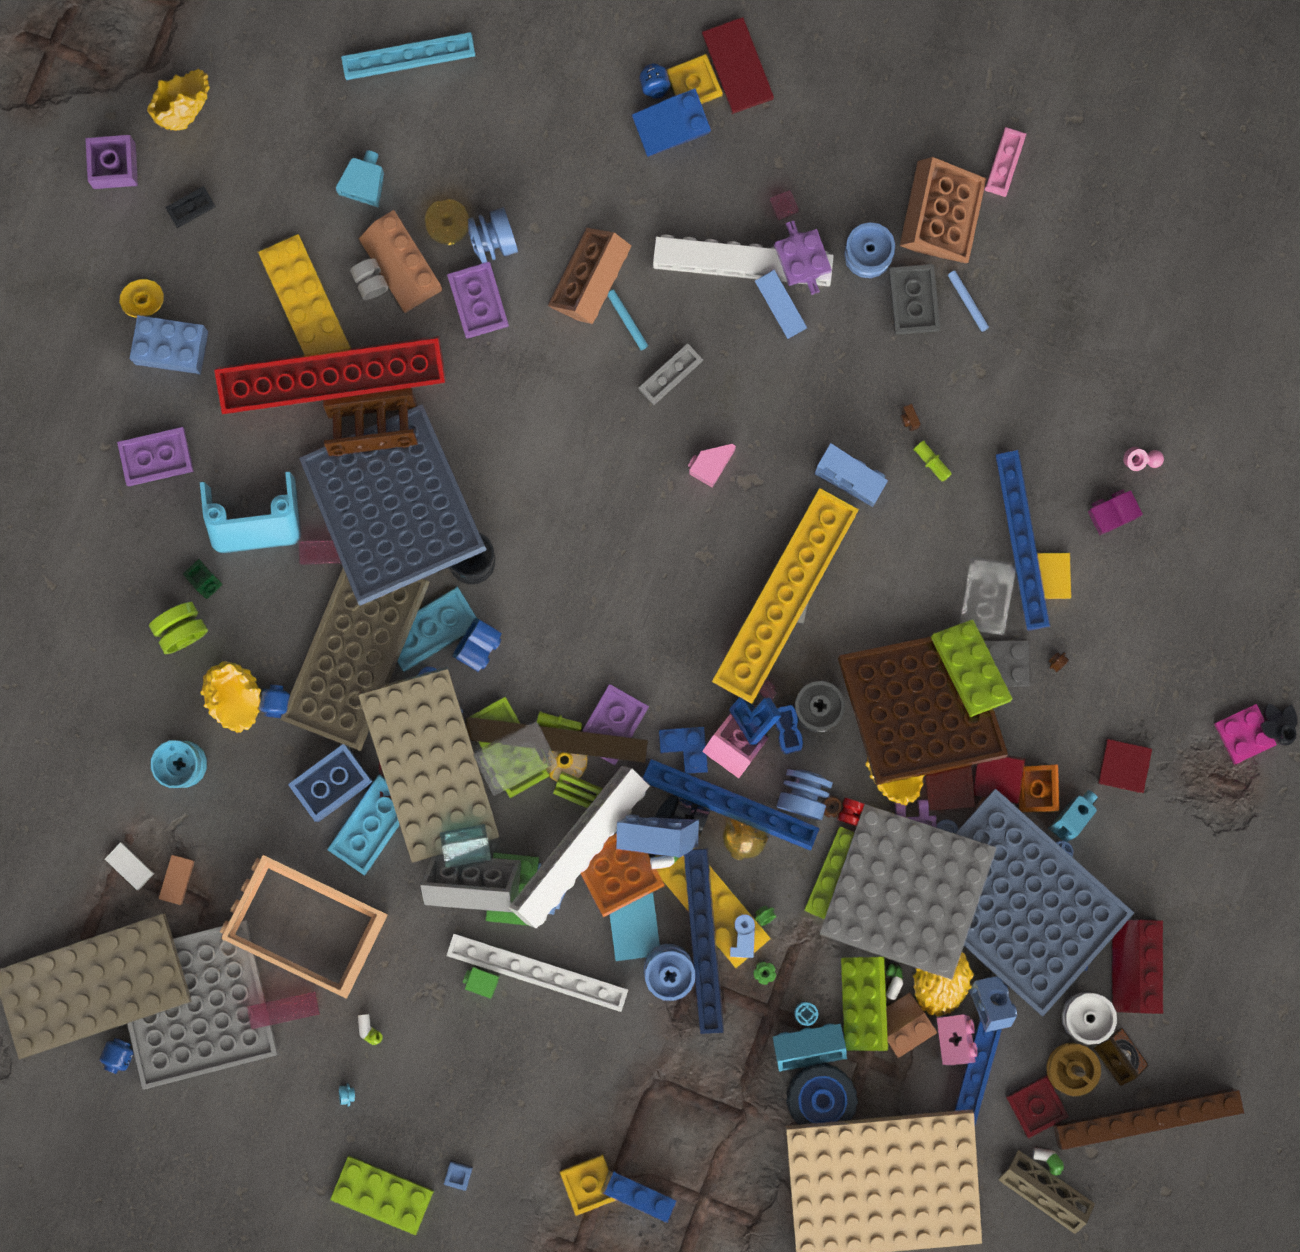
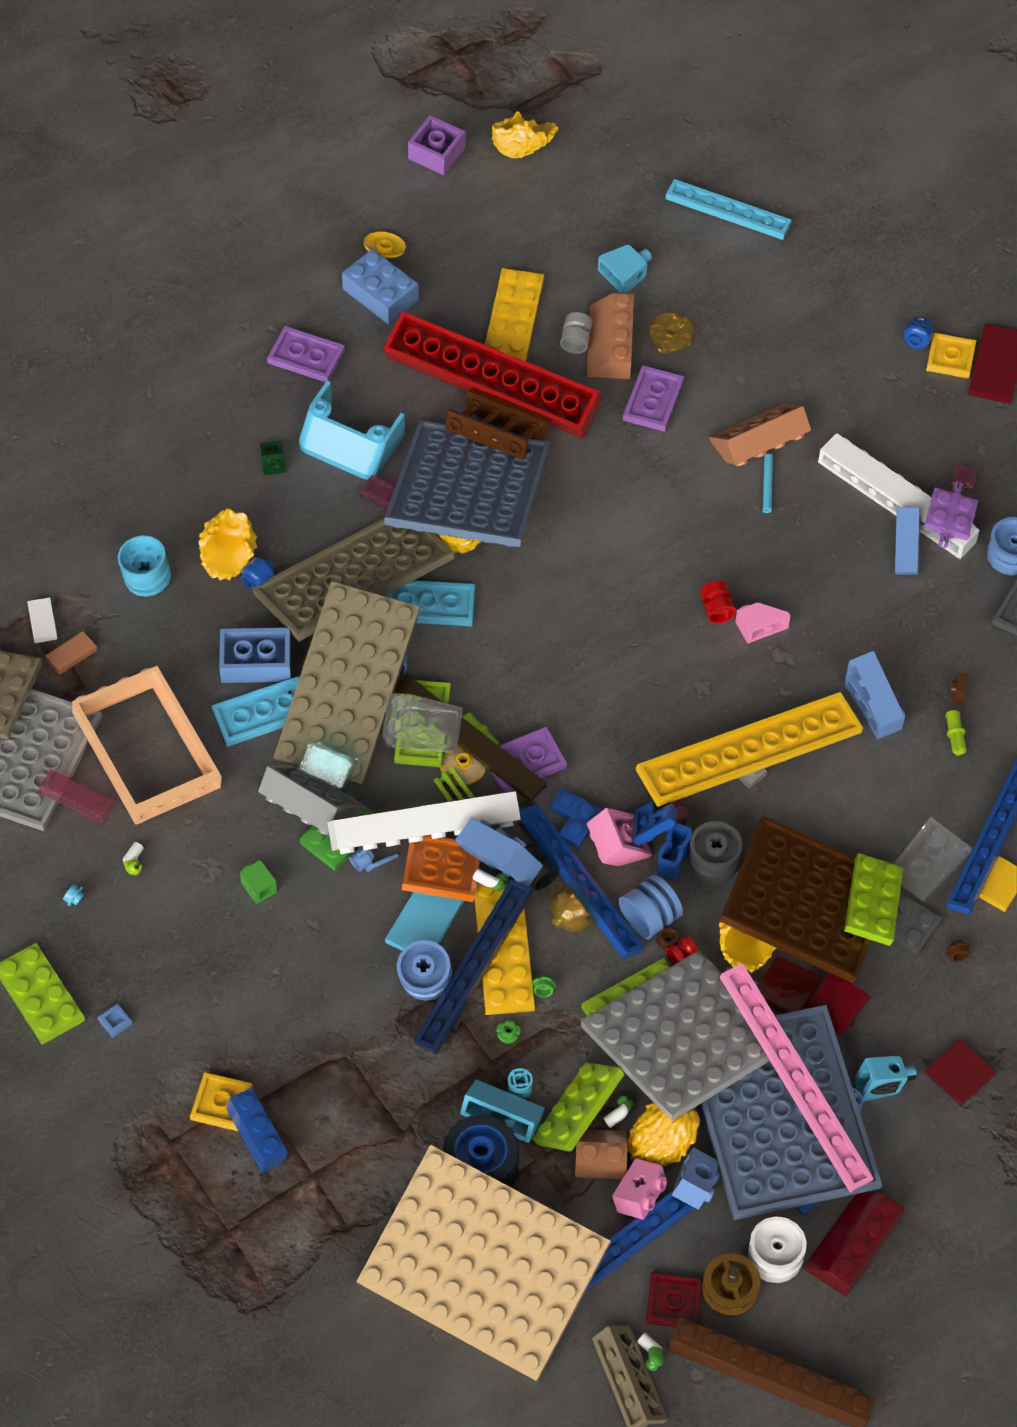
camera: 30 degrees right, 25 degrees down
lime wheel [149,602,208,654] -> none
black plate [165,186,216,228] -> none
white plate [447,934,628,1012] -> none
black wheel [449,532,495,585] -> none
blue brick [452,618,502,672] -> none
medium blue wheel [468,207,518,264] -> none
blue slope [632,88,711,157] -> none
light grey plate [638,343,703,406] -> none
light blue leg [730,915,755,958] -> none
orange slope [1019,765,1059,812] -> none
dark brown panel [1094,1028,1148,1086] -> none
none -> red wheel [700,580,737,624]
none -> bright pink plate [720,963,874,1193]

